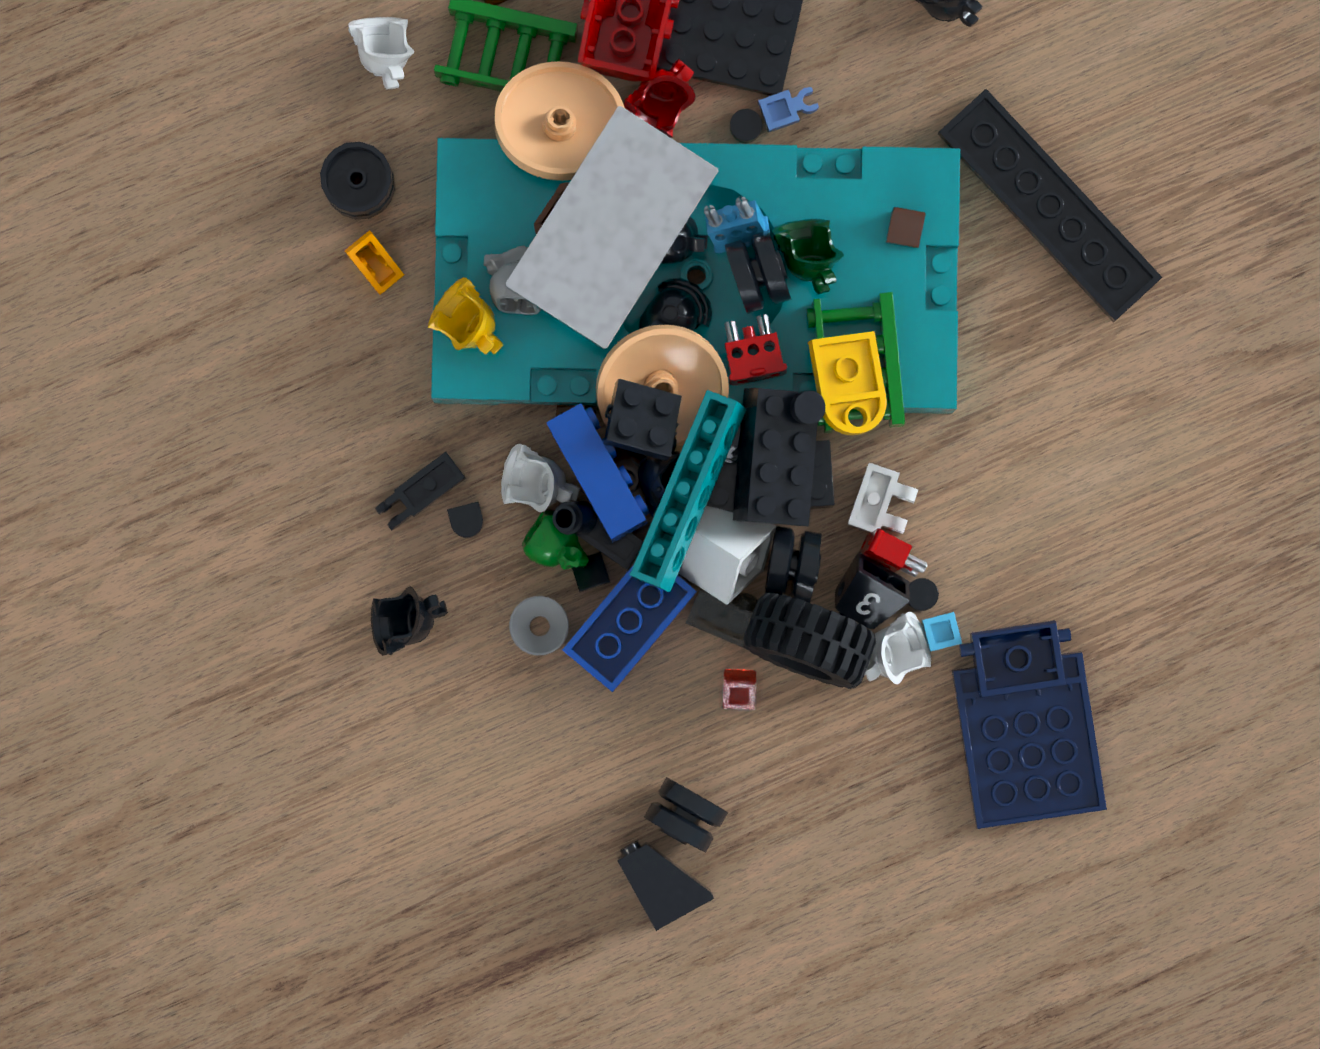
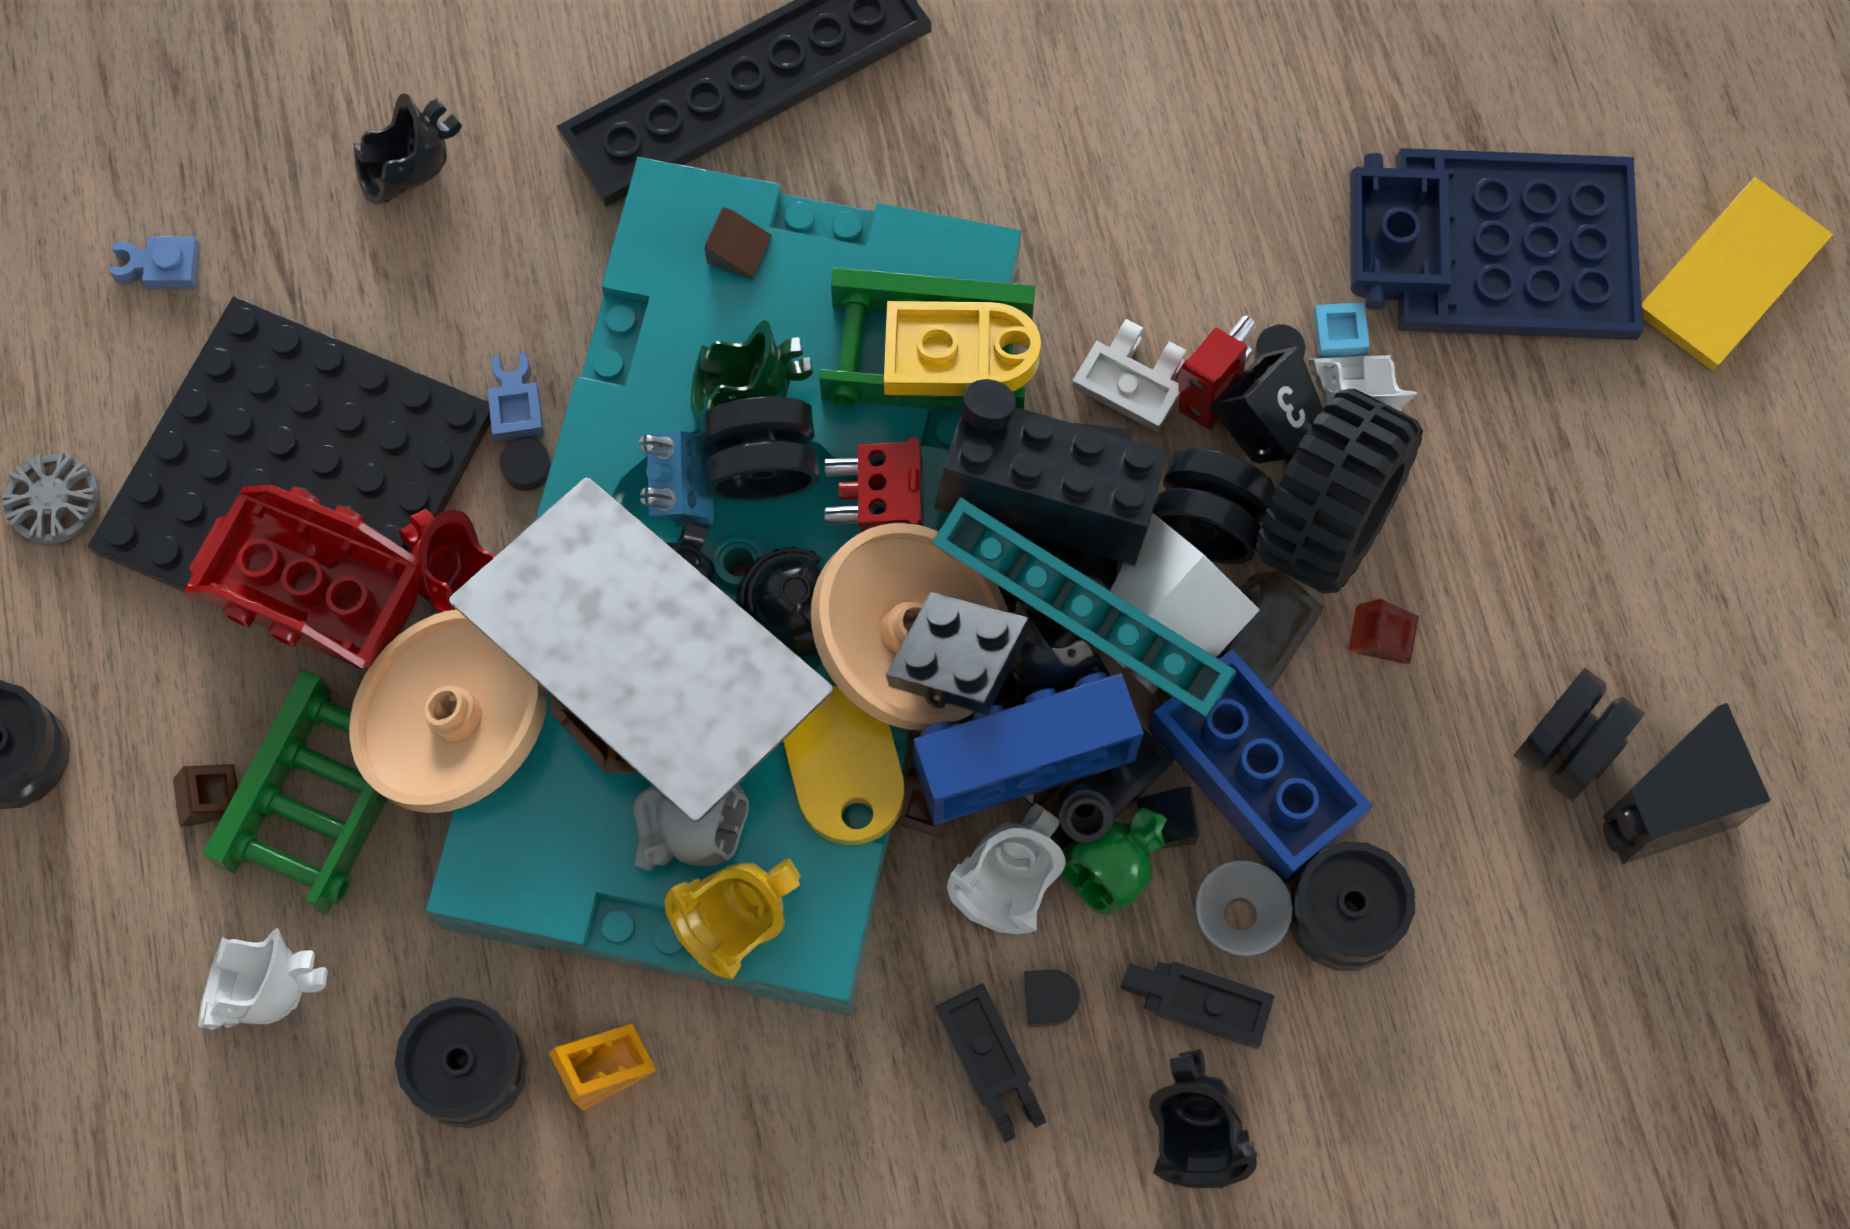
camera: 75 degrees left, 15 degrees down
none -> yellow tile [782,686,905,846]
none -> black hinge [1121,961,1275,1049]
none -> black wheel [1289,842,1415,971]
none -> yellow tile [1641,177,1833,372]

